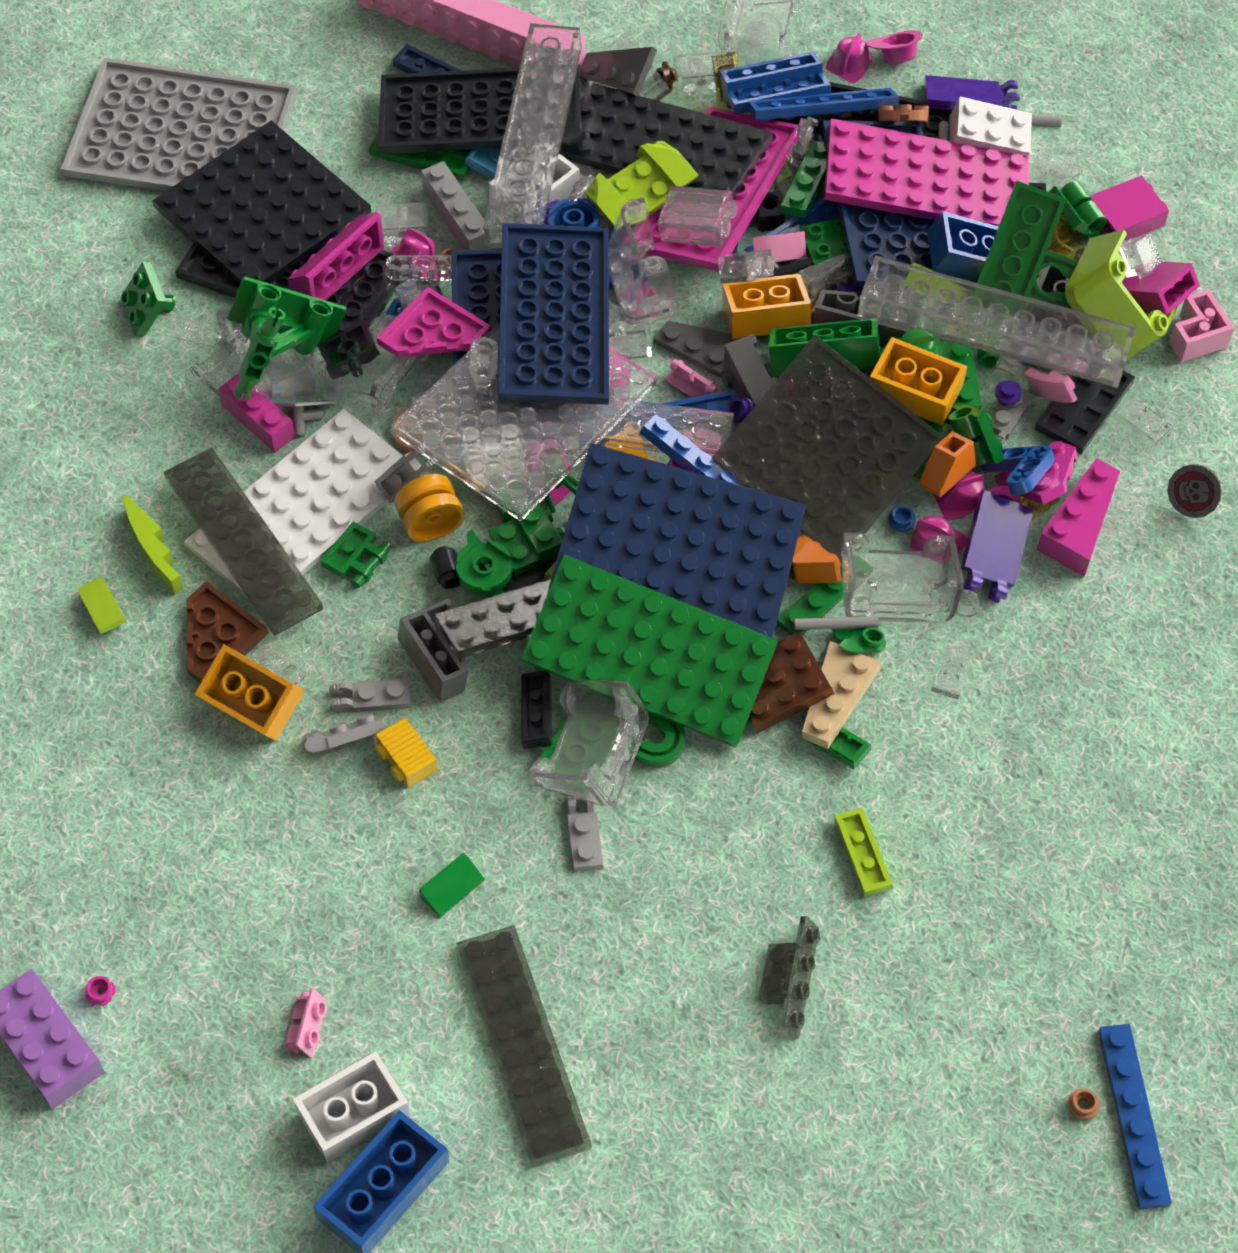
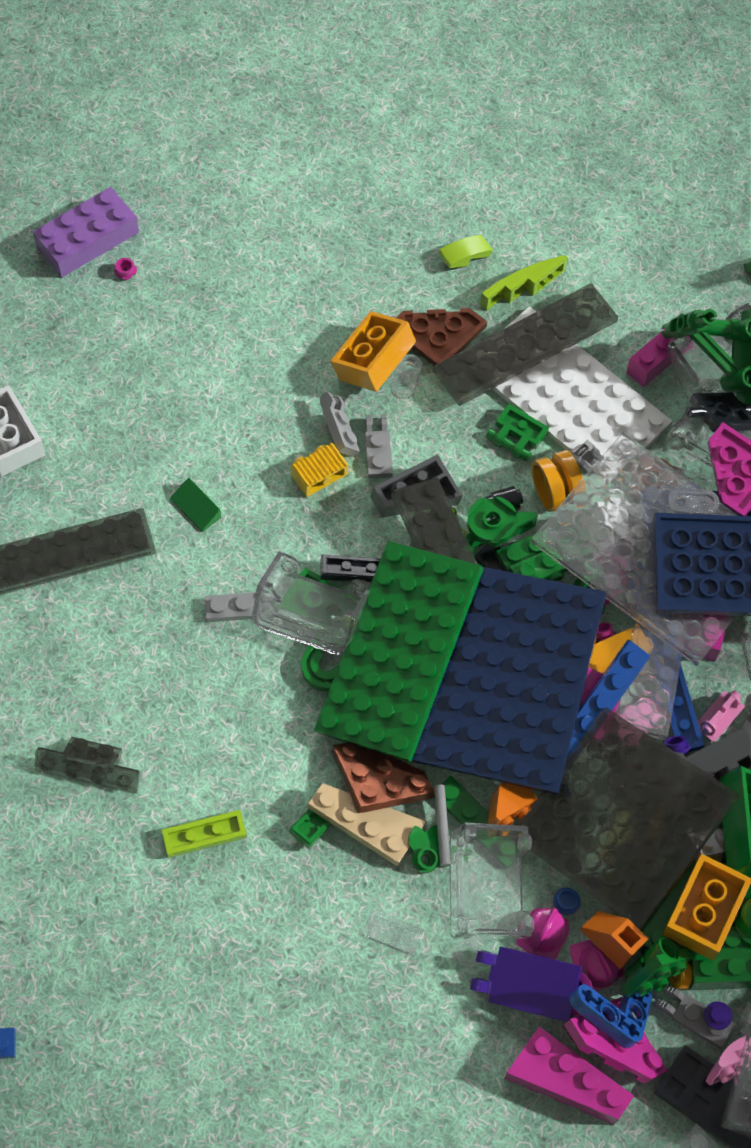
camera: 90 degrees right, 5 degrees up
light grey shield [273,400,336,435] -> none
bright pink hinge [284,988,327,1058] -> none

